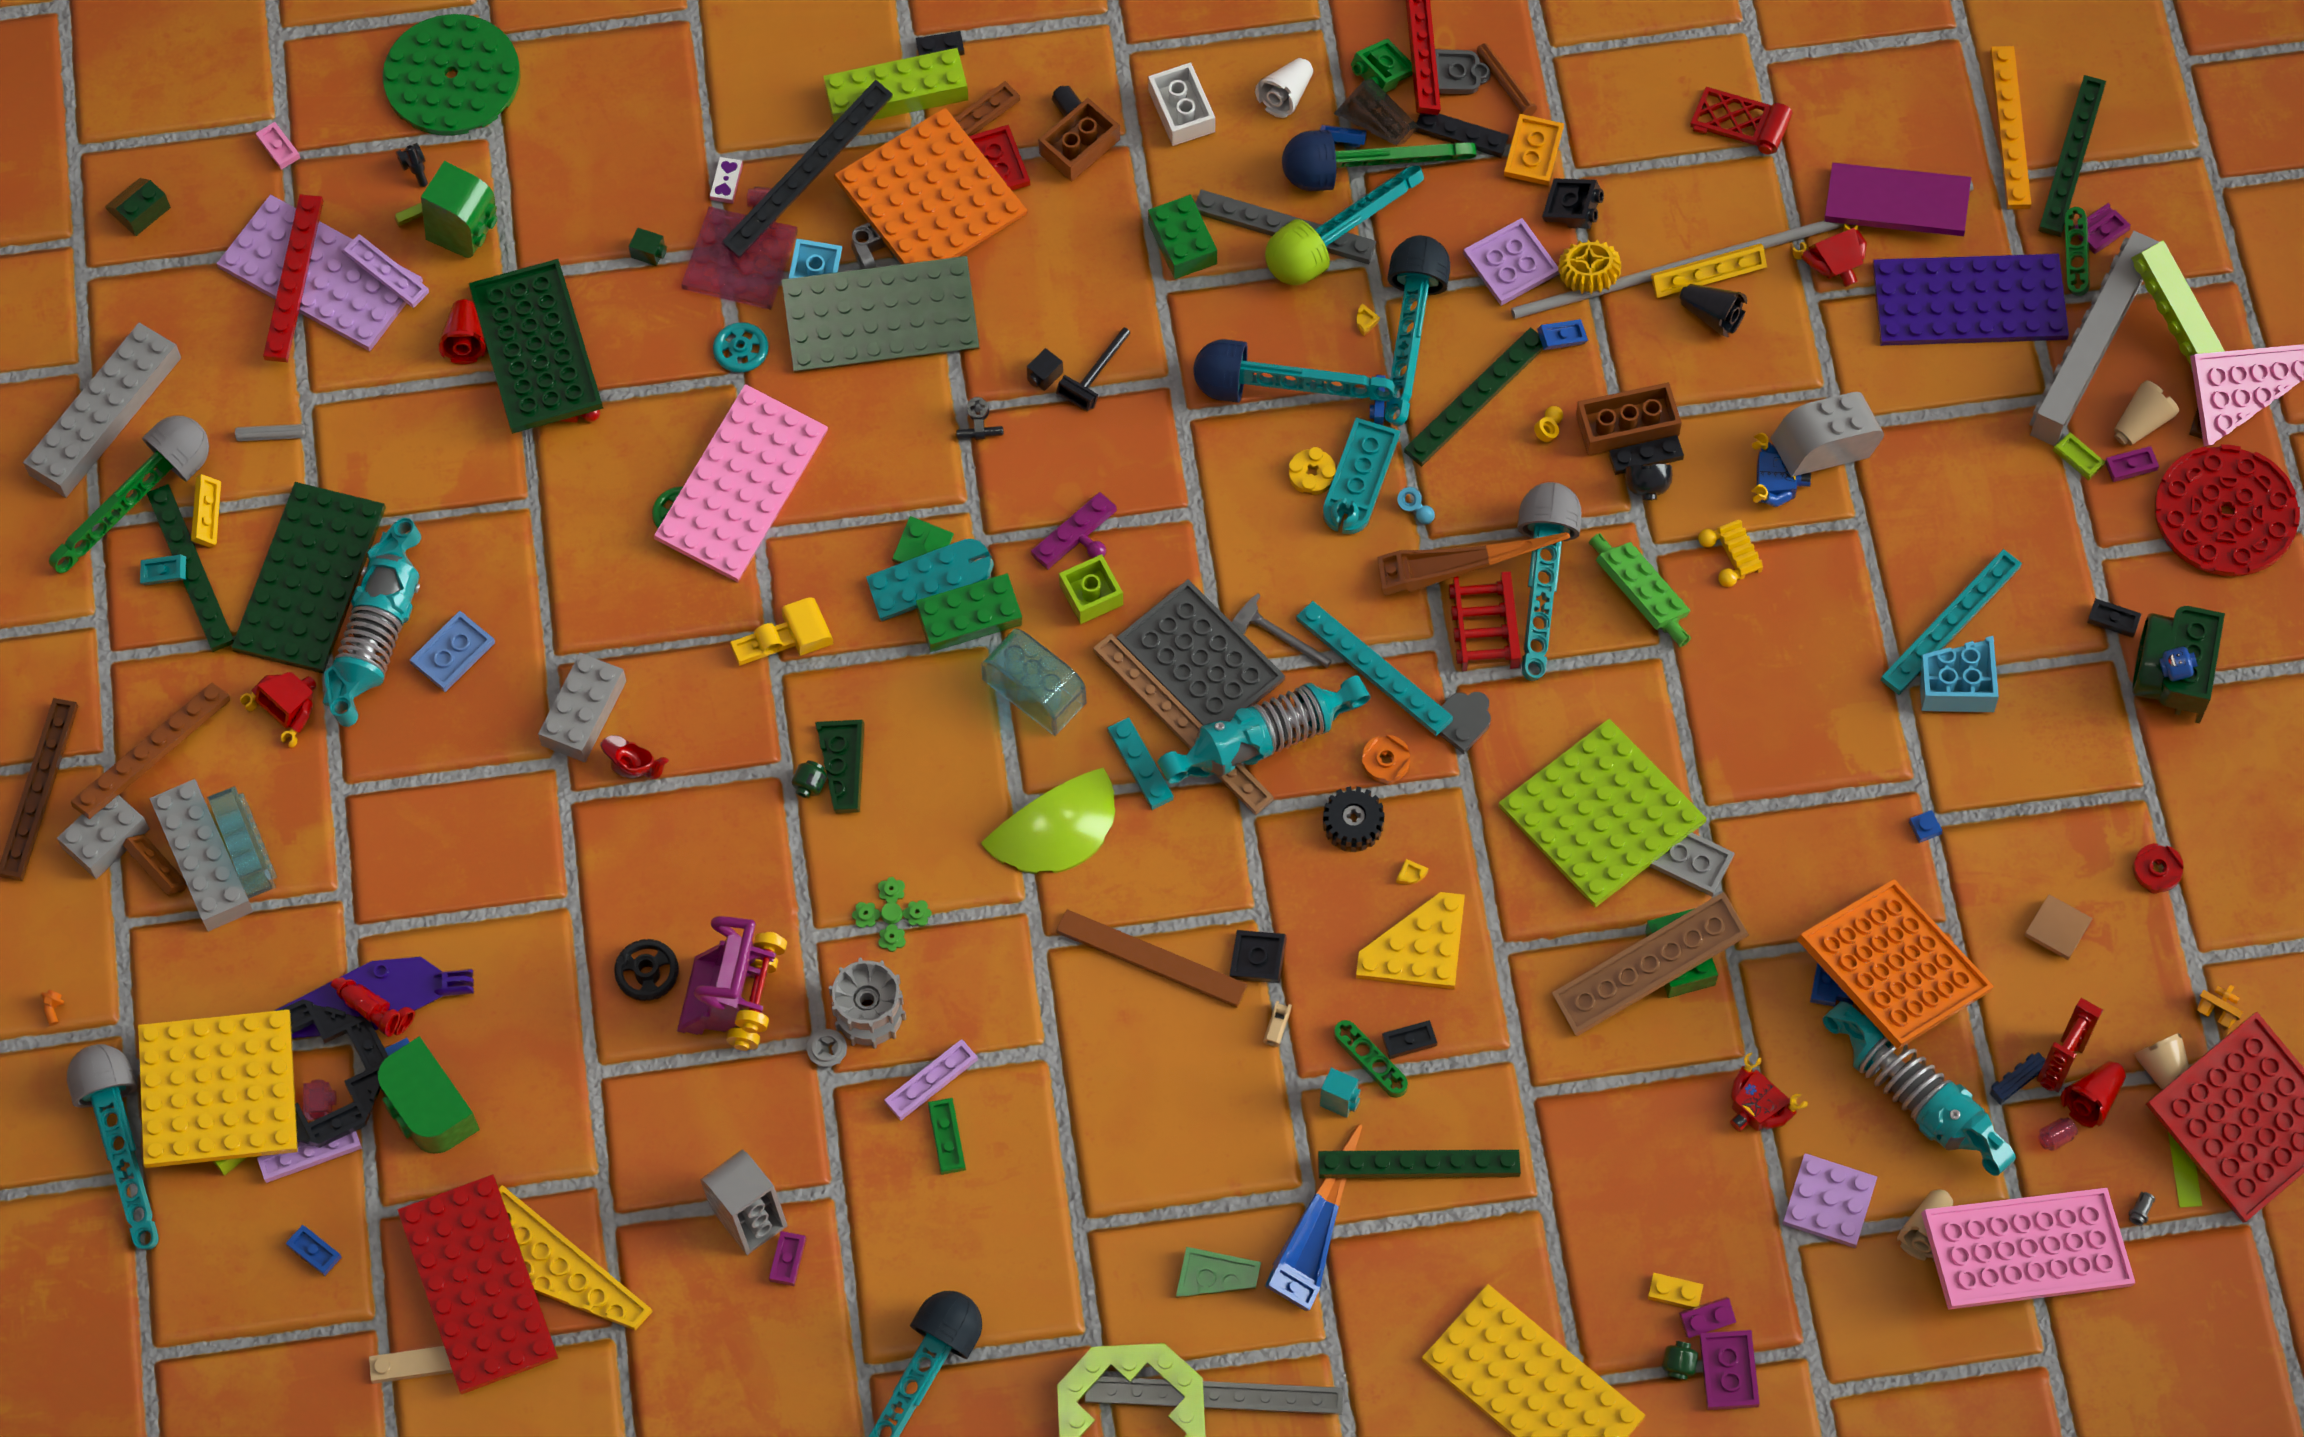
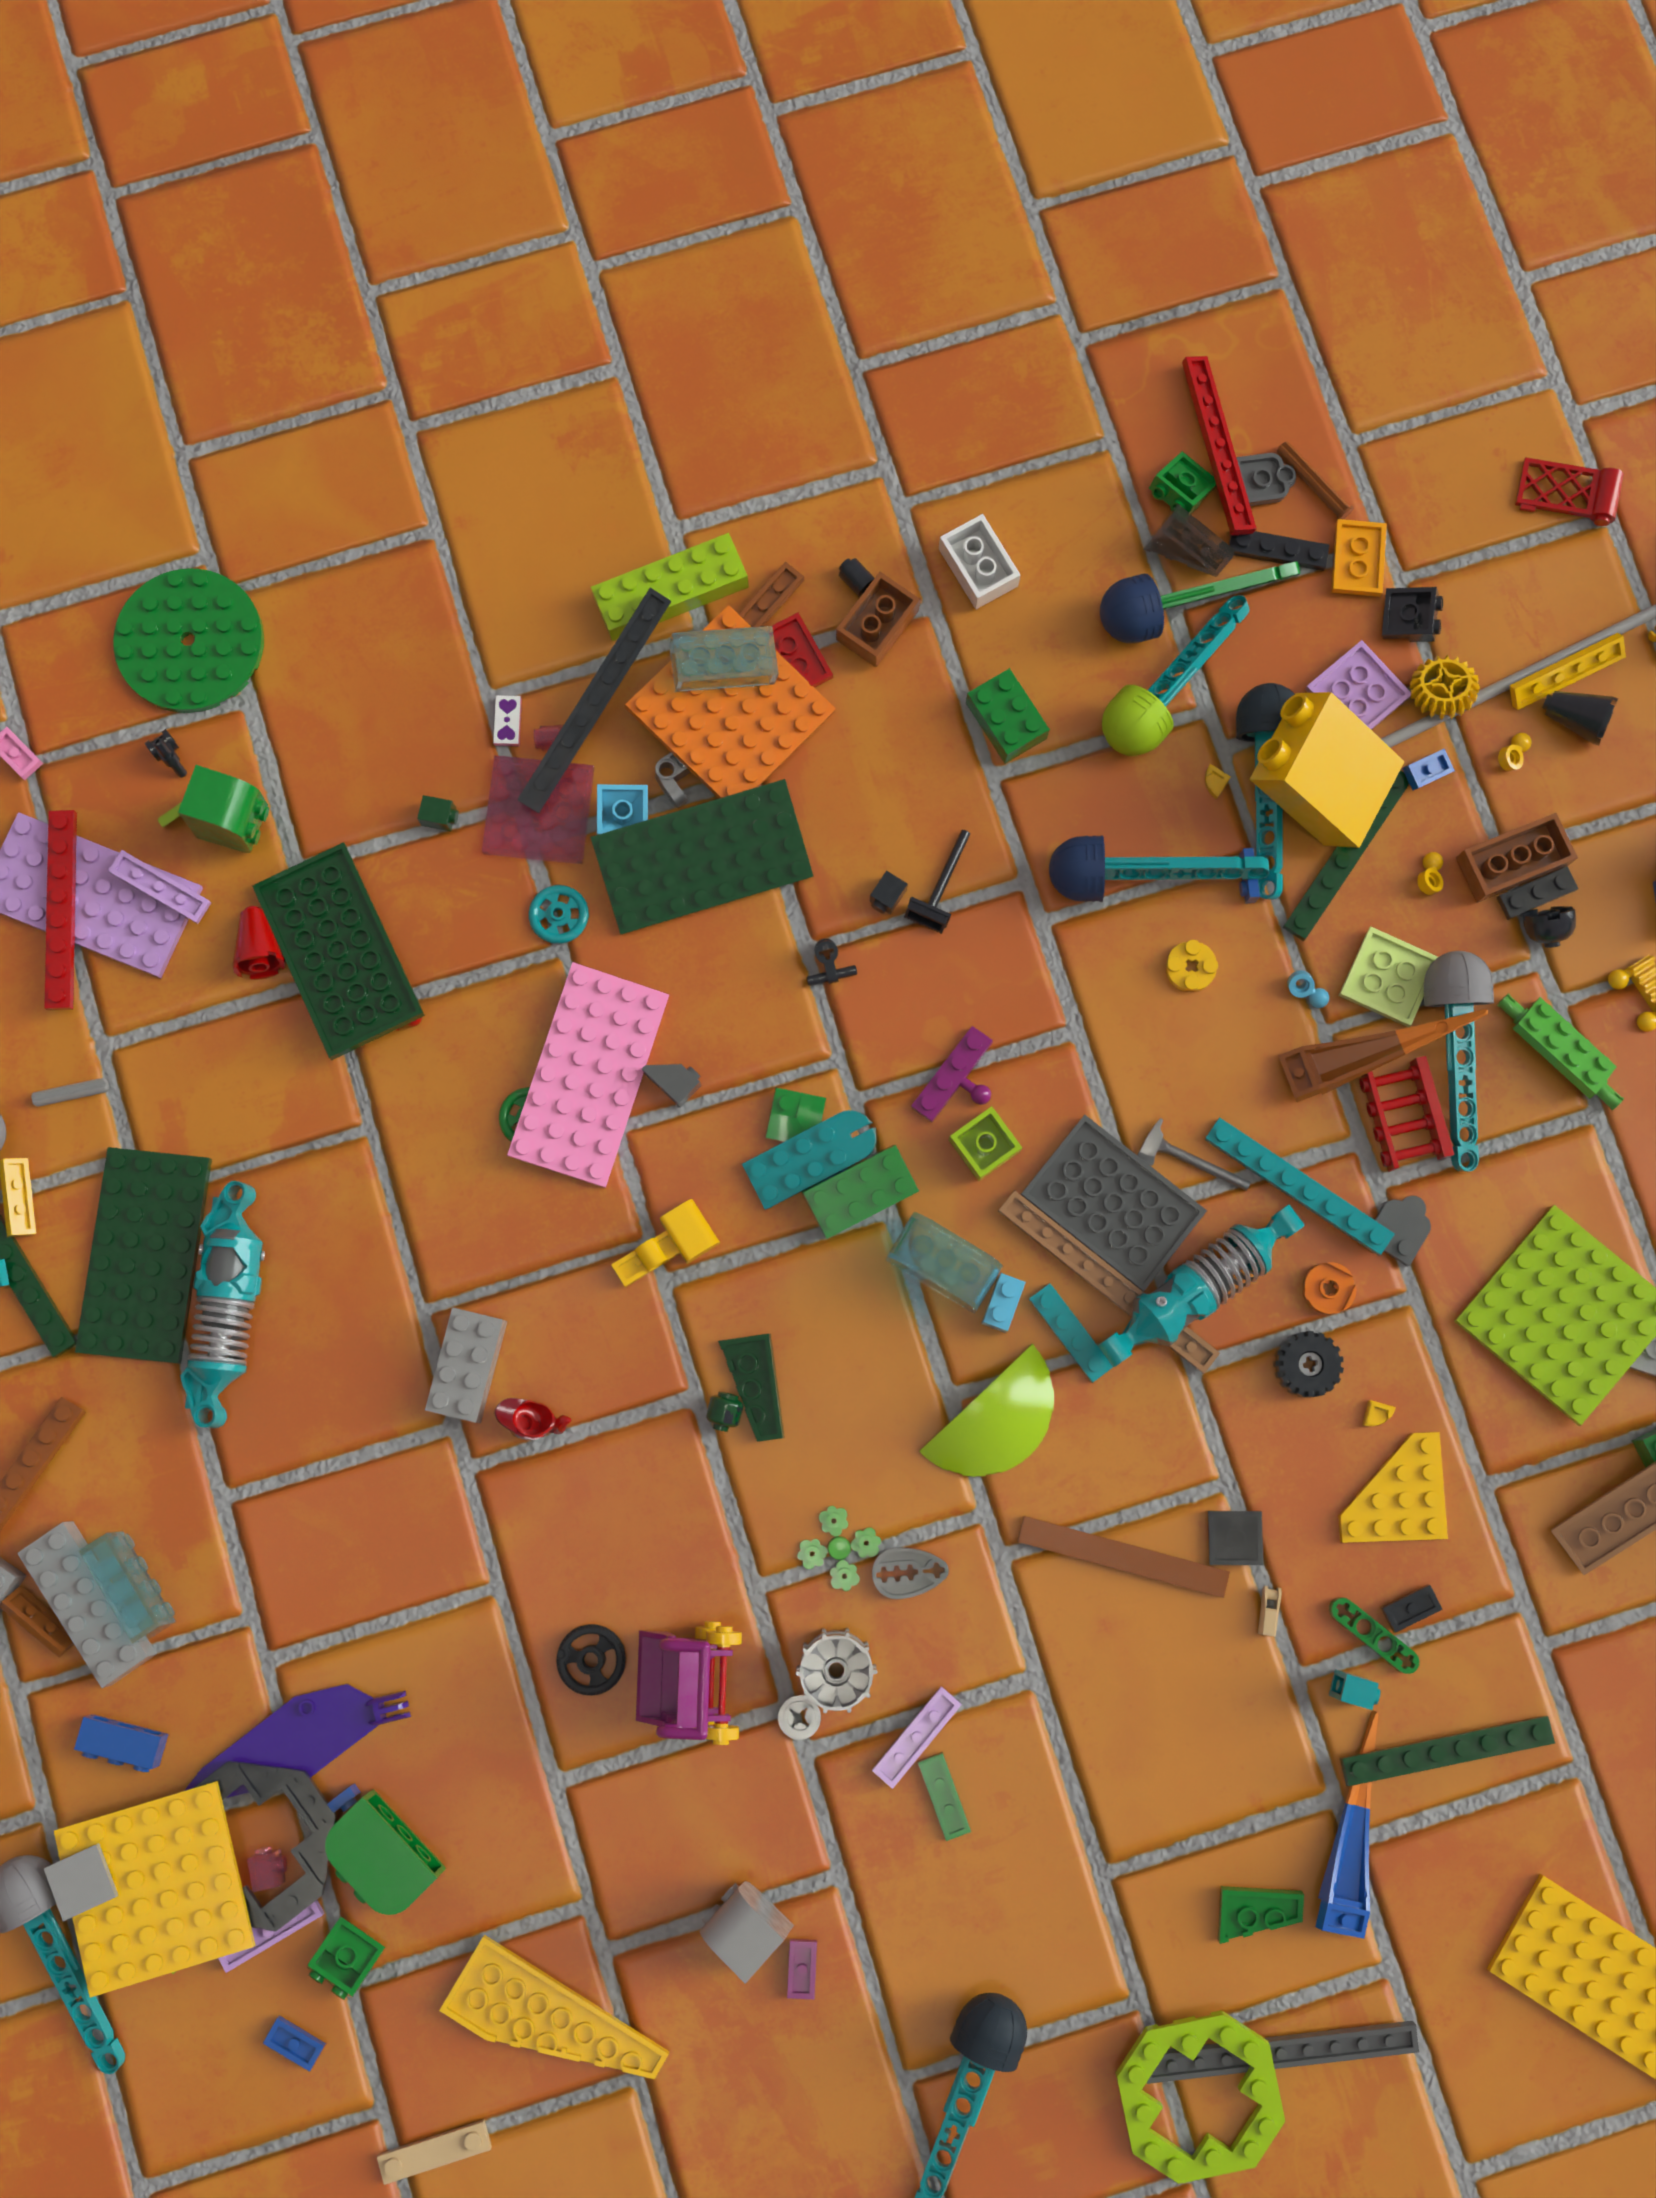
camera: 10 degrees left, 15 degrees up
red torso [240,672,316,748] -> none
red piece [331,977,415,1037] -> none
red plate [397,1174,559,1395] -> none
medium blue plate [410,611,495,692] -> none
black plate [916,31,965,56] -> none
dark grey plate [1195,190,1376,264] -> none
white cone [1255,58,1313,118] -> none
blue plate [1320,125,1367,147] -> none
teal plate [1323,417,1401,534] -> none
none -> light grey tile [43,1843,119,1921]
none -> blue brick [74,1714,169,1772]
none -> green plate [307,1917,385,2000]
none -> dark grey slope [642,1064,701,1108]
none -> clear light blue brick [669,626,779,692]
none -> dark grey piece [872,1547,949,1599]
none -> medium azure brick [981,1273,1026,1333]
none -> yellow brick [1250,692,1404,848]
none -> yellowish green plate [1338,926,1438,1027]
none -> yellow plate [1498,733,1532,771]

